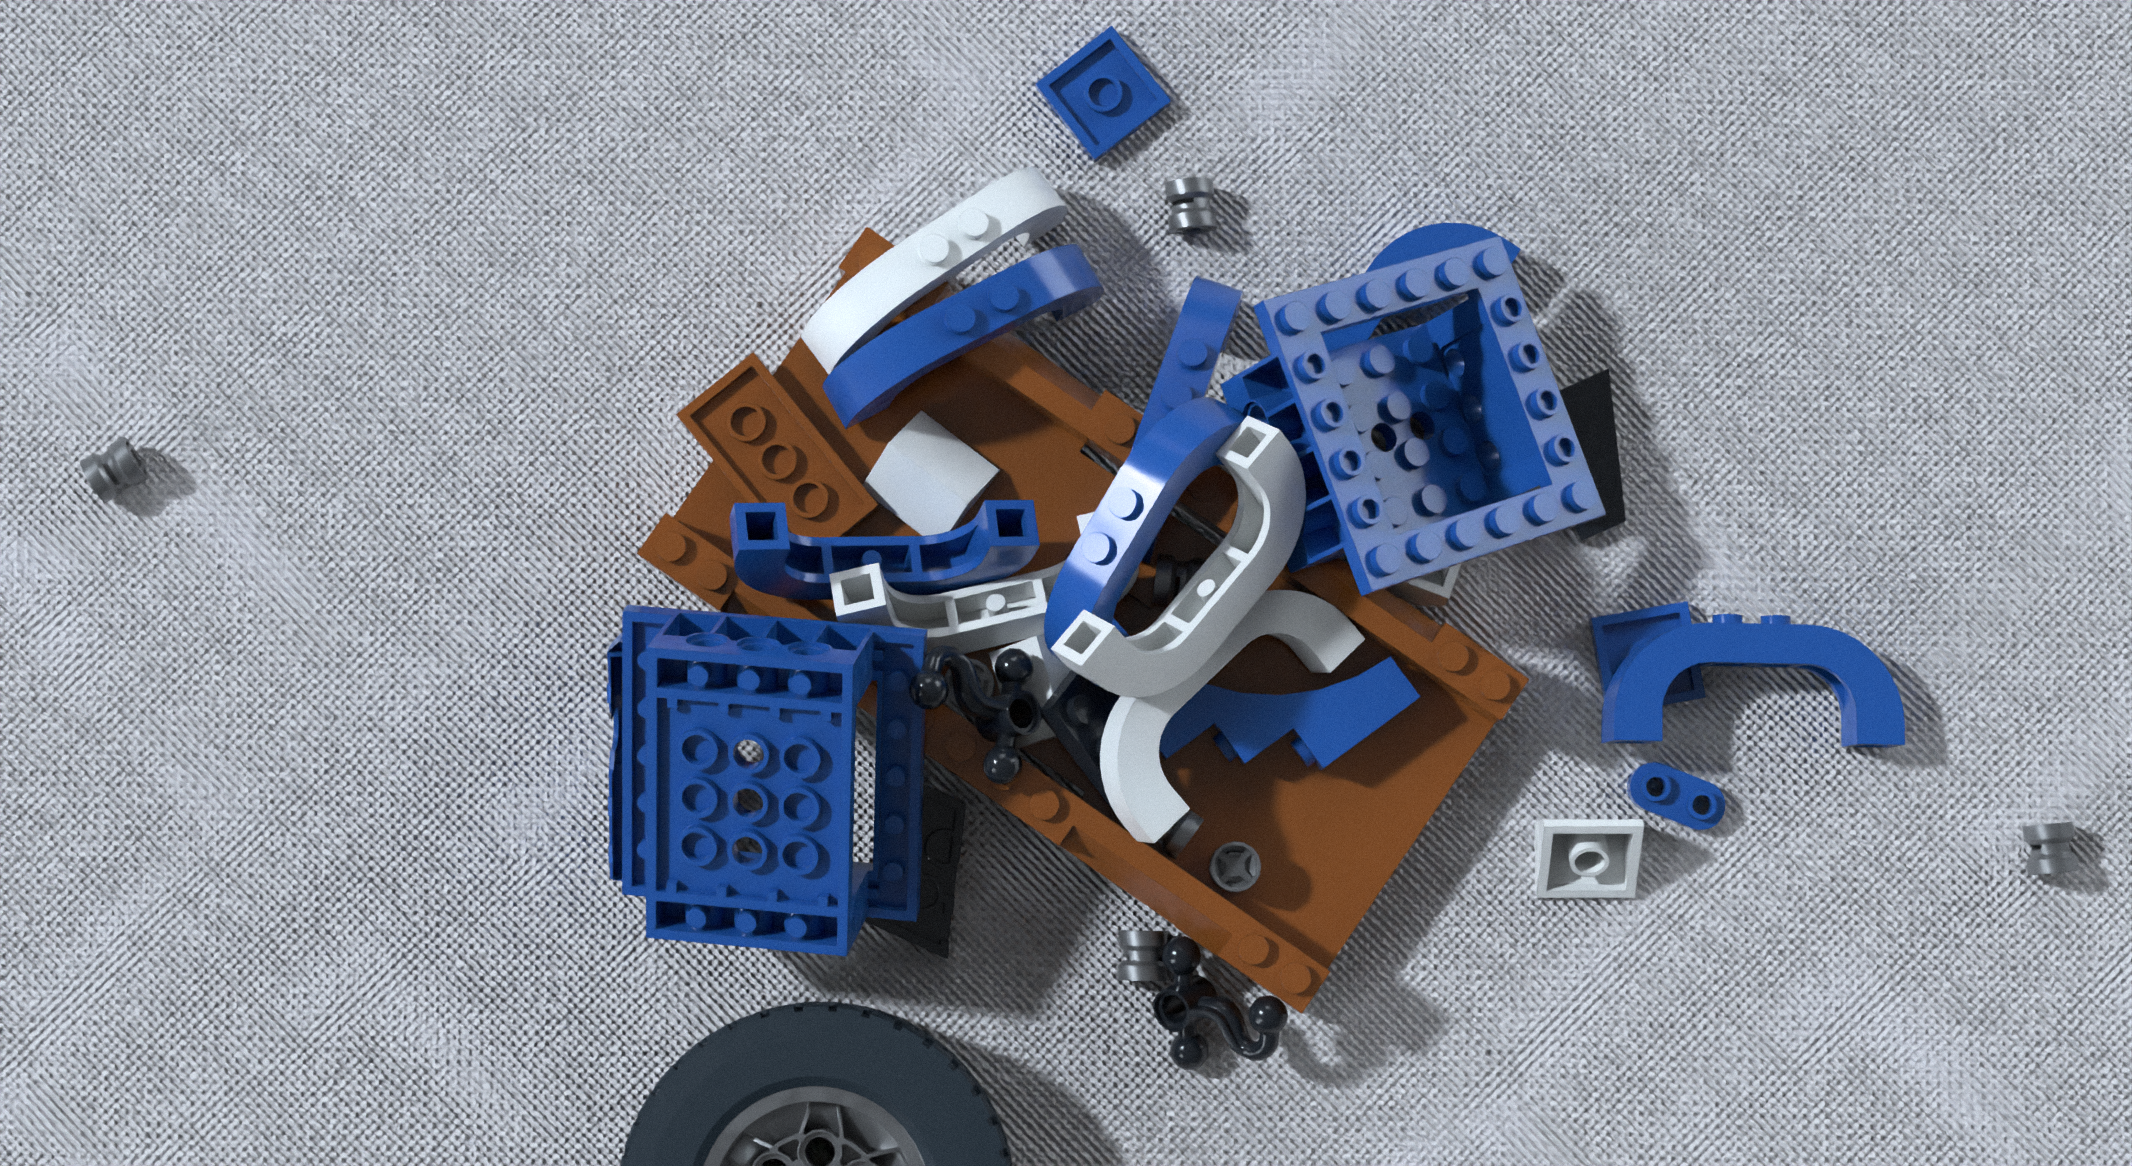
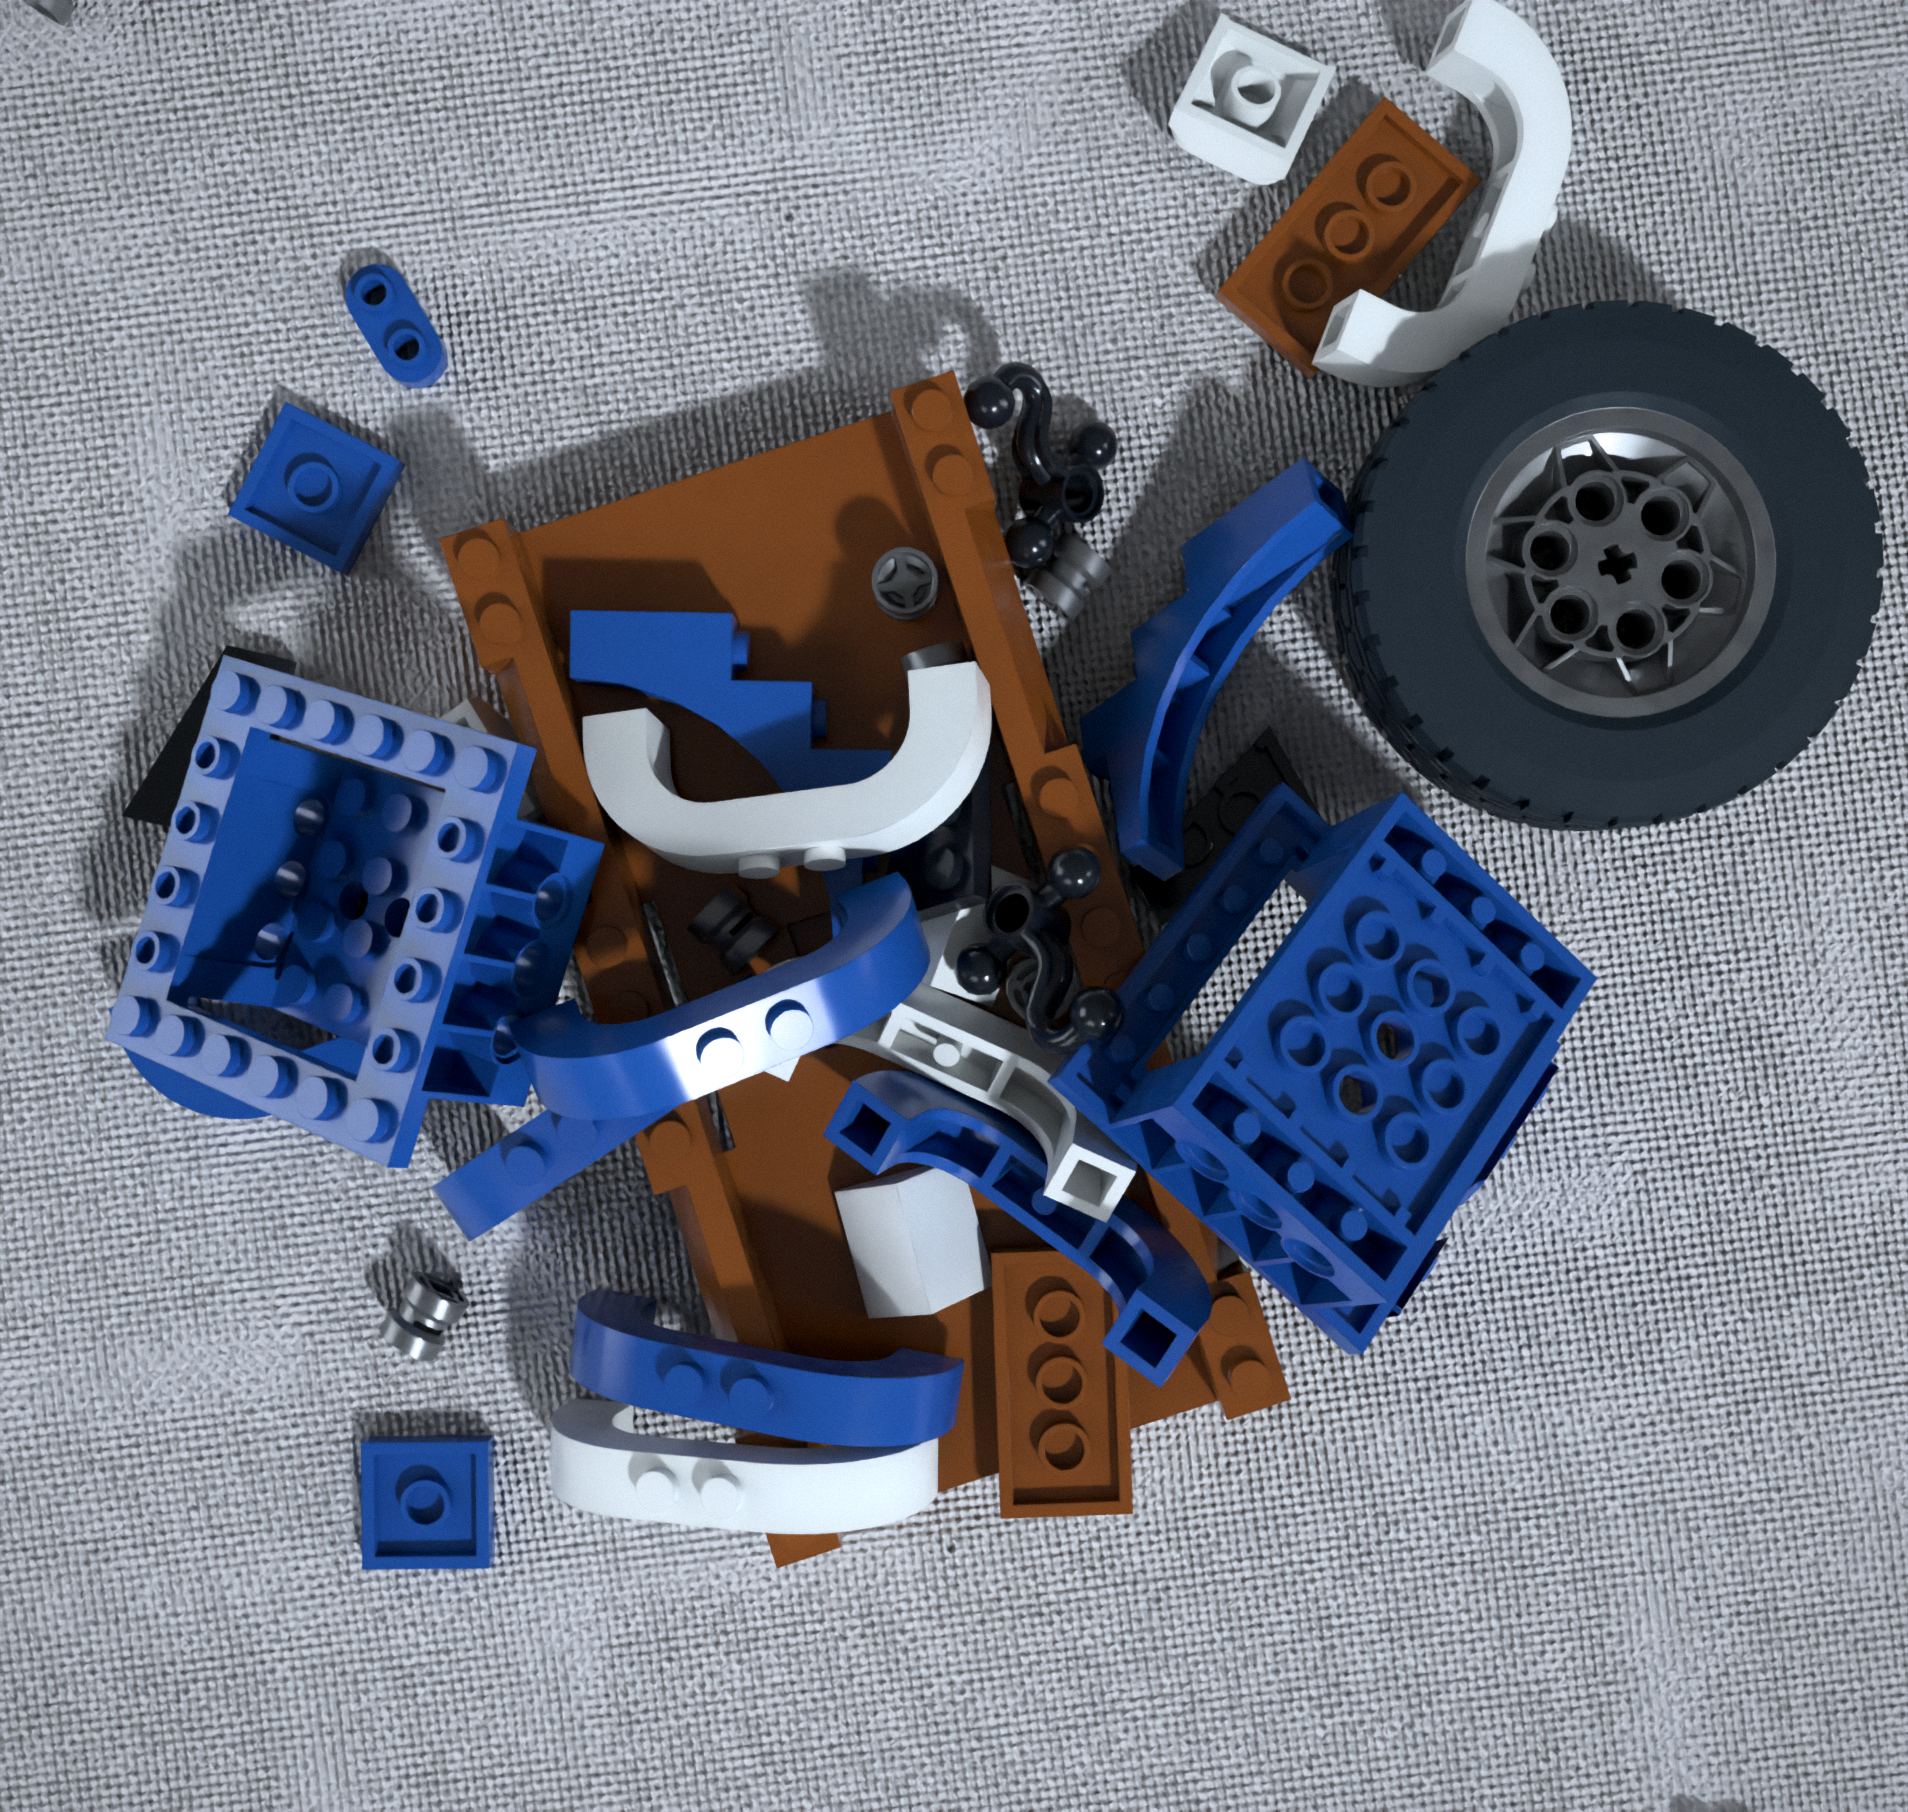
camera: 145 degrees left, 5 degrees up
white arch [1051,416,1306,698] -> none
white slope [1534,819,1644,898] -> none
blue arch [1601,614,1905,748] -> none
none -> blue arch [1080,457,1353,881]

